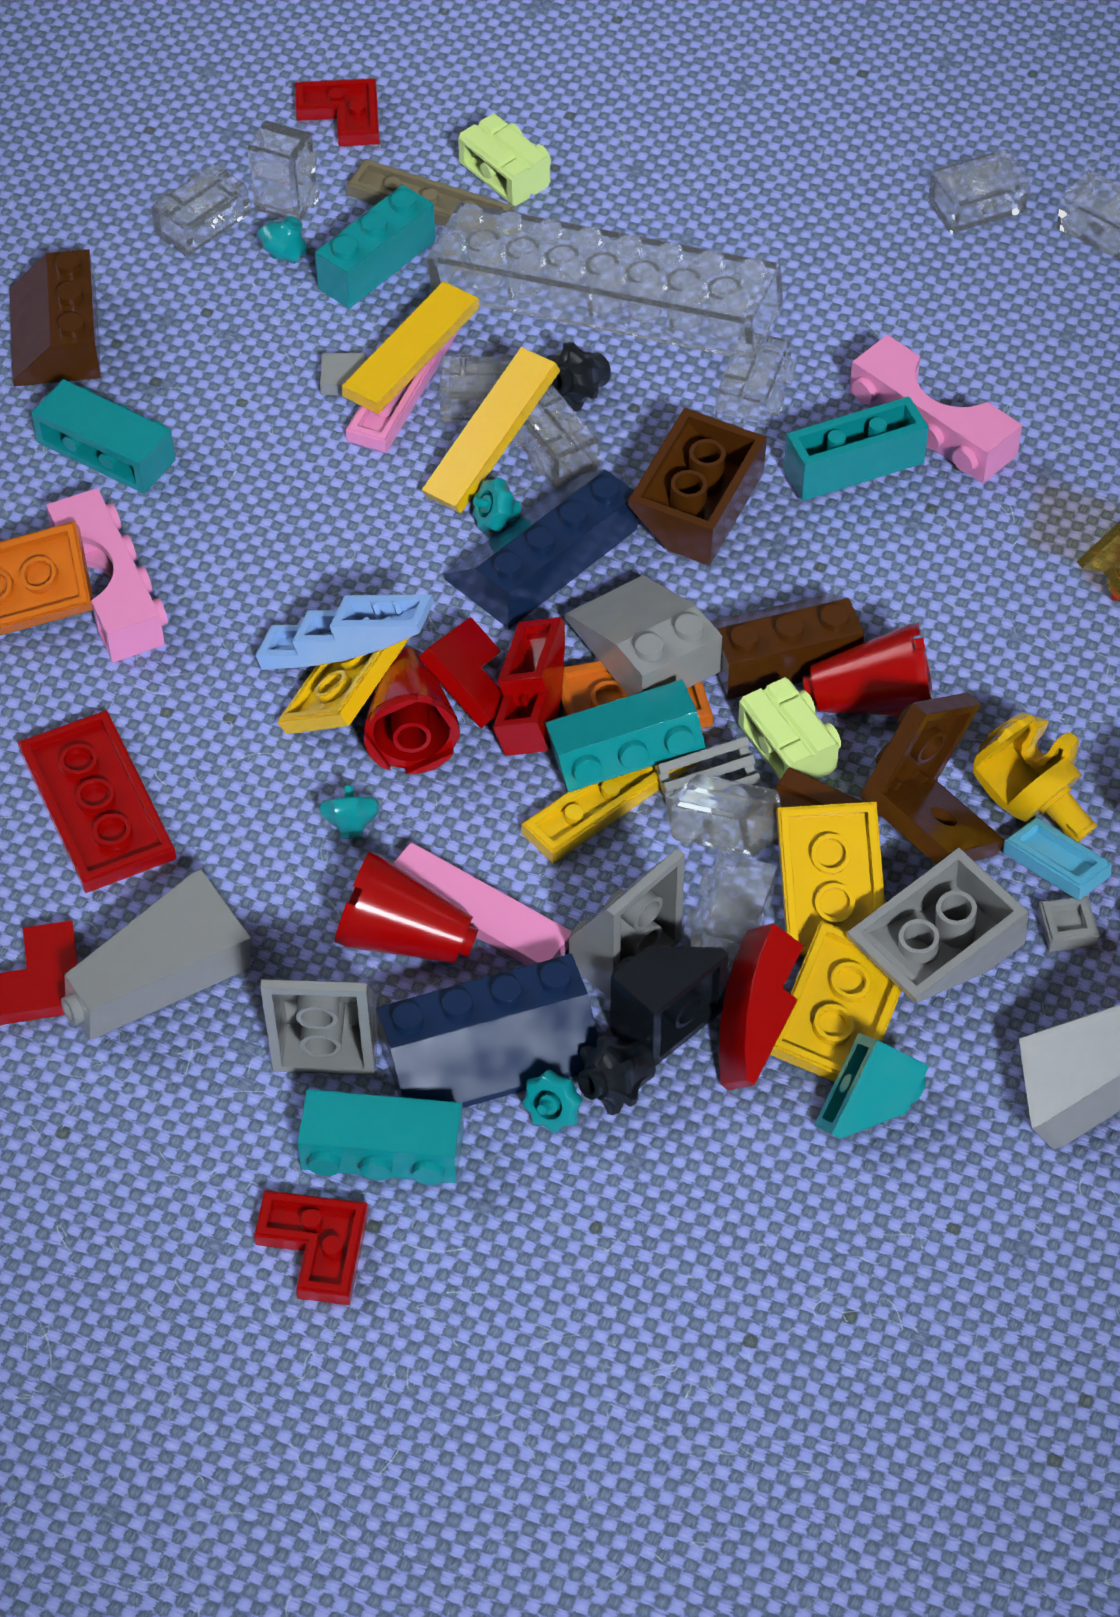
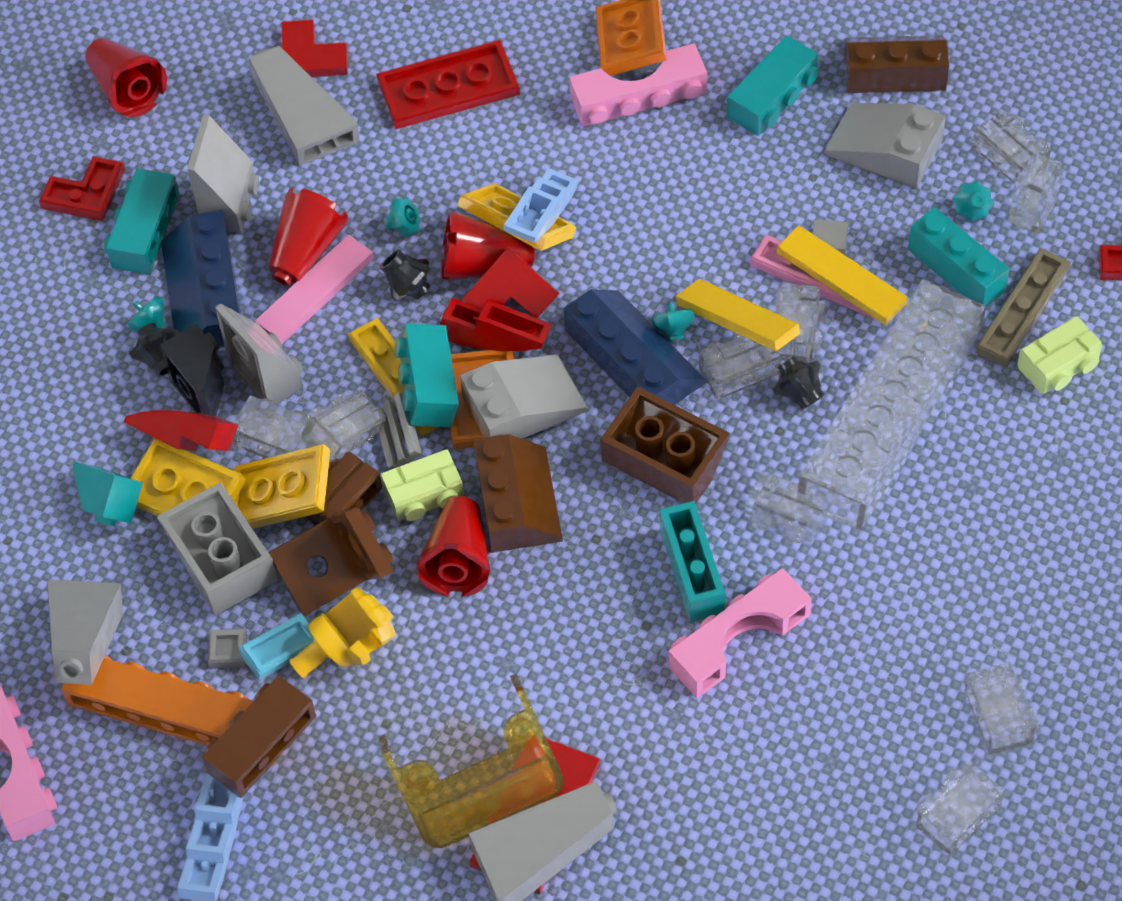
camera: 100 degrees right, 5 degrees up
none -> red cone [85,38,168,117]
none -> black rock [380,249,431,301]
none -> light grey slope [824,103,946,189]

